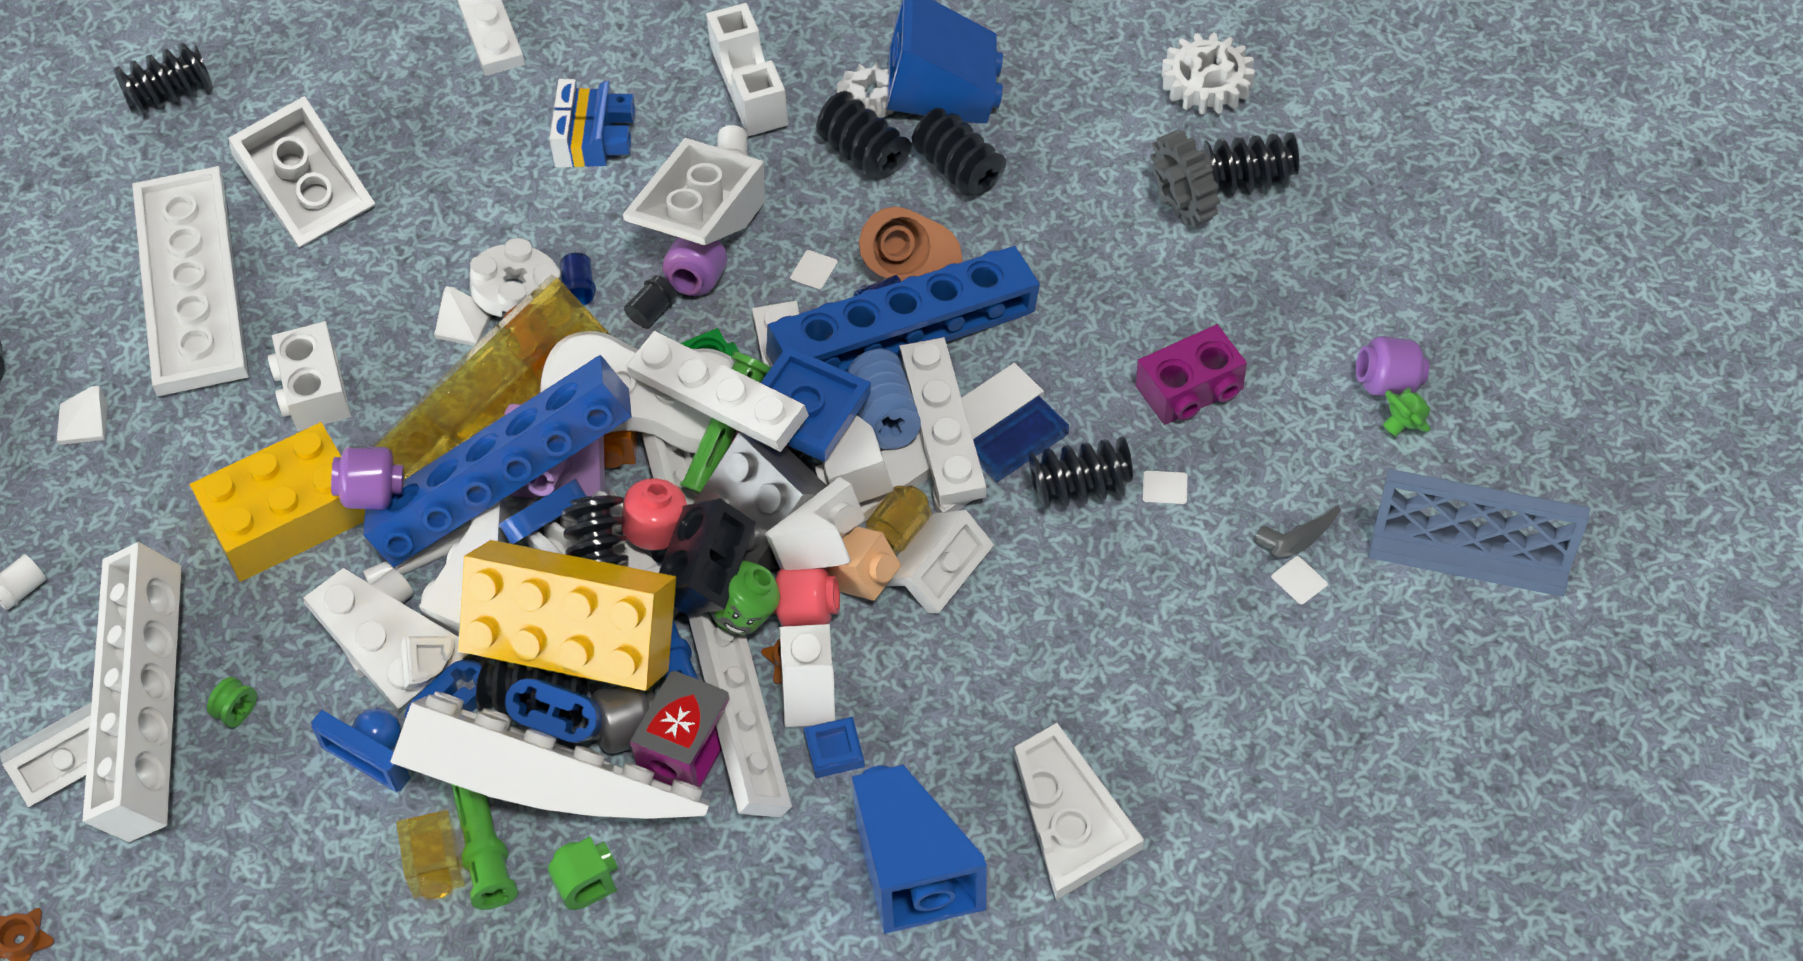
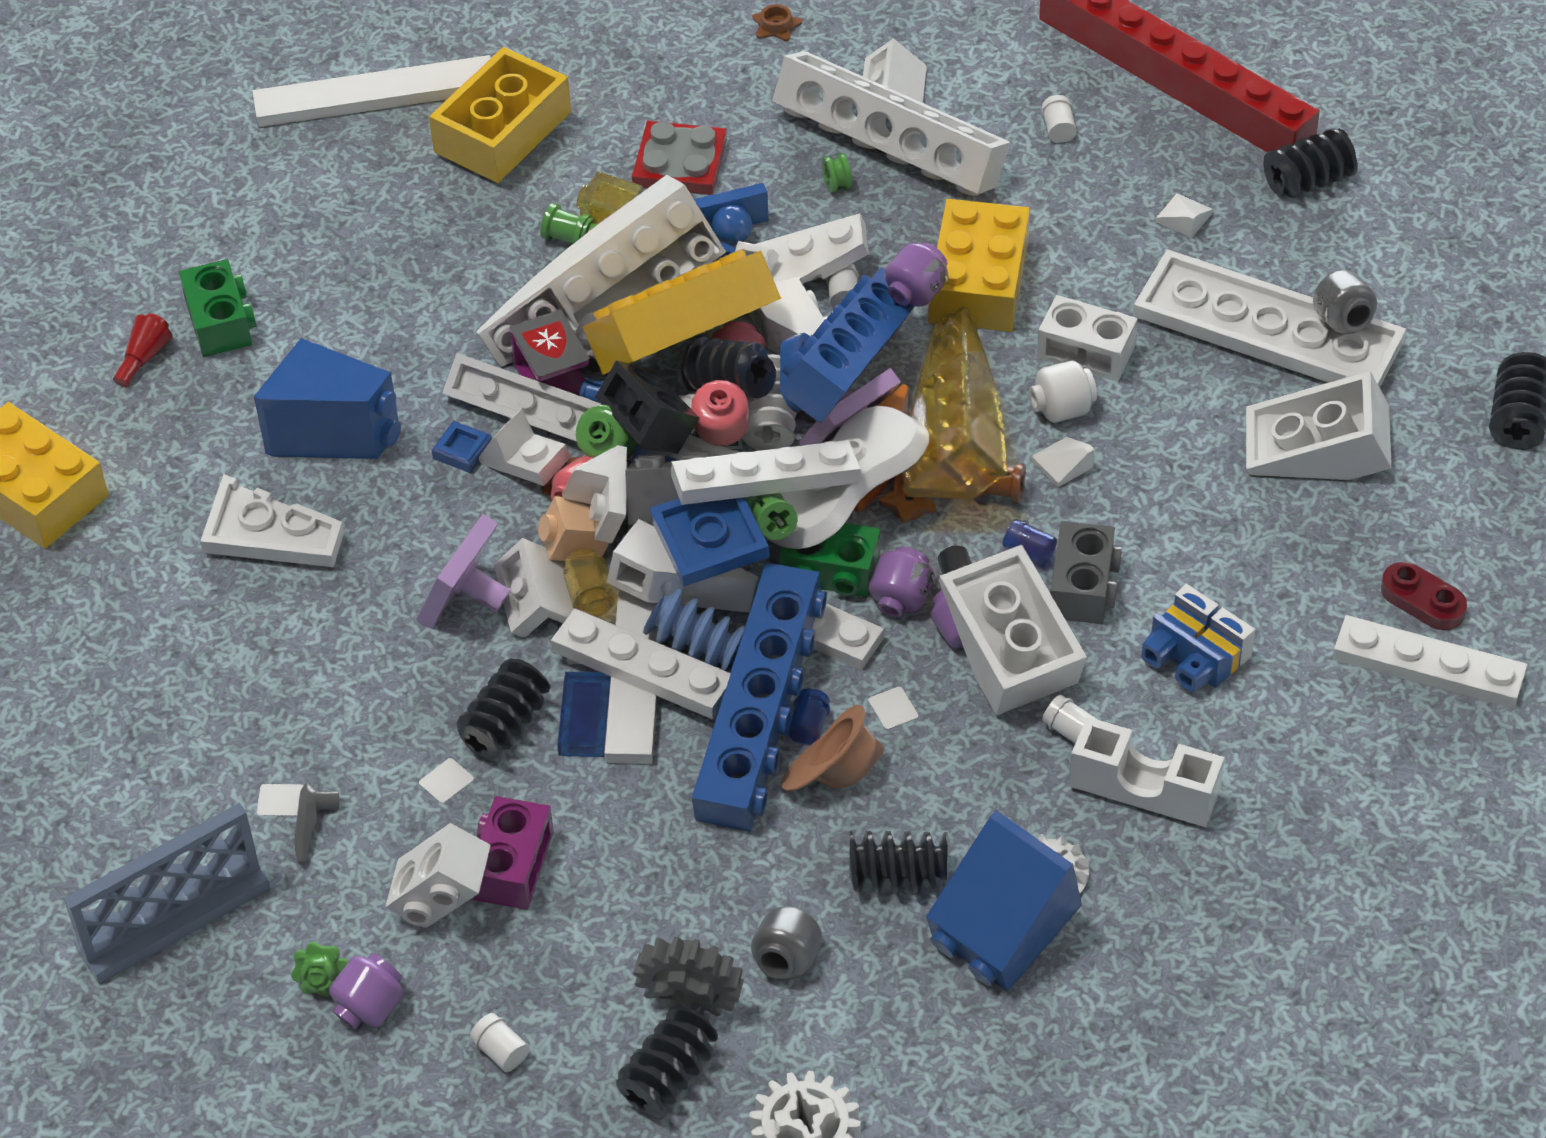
camera: 130 degrees right, 5 degrees down
white plate [469,238,560,318] -> none
blue beam [505,679,602,742] -> none
bright green plate [548,836,618,910] -> none
black piece [816,91,912,180] -> none
none -> white brick [385,823,490,928]
none -> lavender tile [416,514,511,629]
none -> white piece [470,1013,529,1072]
none -> light grey piece [632,120,727,195]
none -> flat silver head [751,906,823,980]
none -> medium lavender head [868,546,935,617]
none -> white head [1029,361,1097,423]
none -> dark grey brick [1050,521,1122,624]
none -> flat silver head [1313,270,1378,334]
none -> dark red plate [1381,562,1467,630]

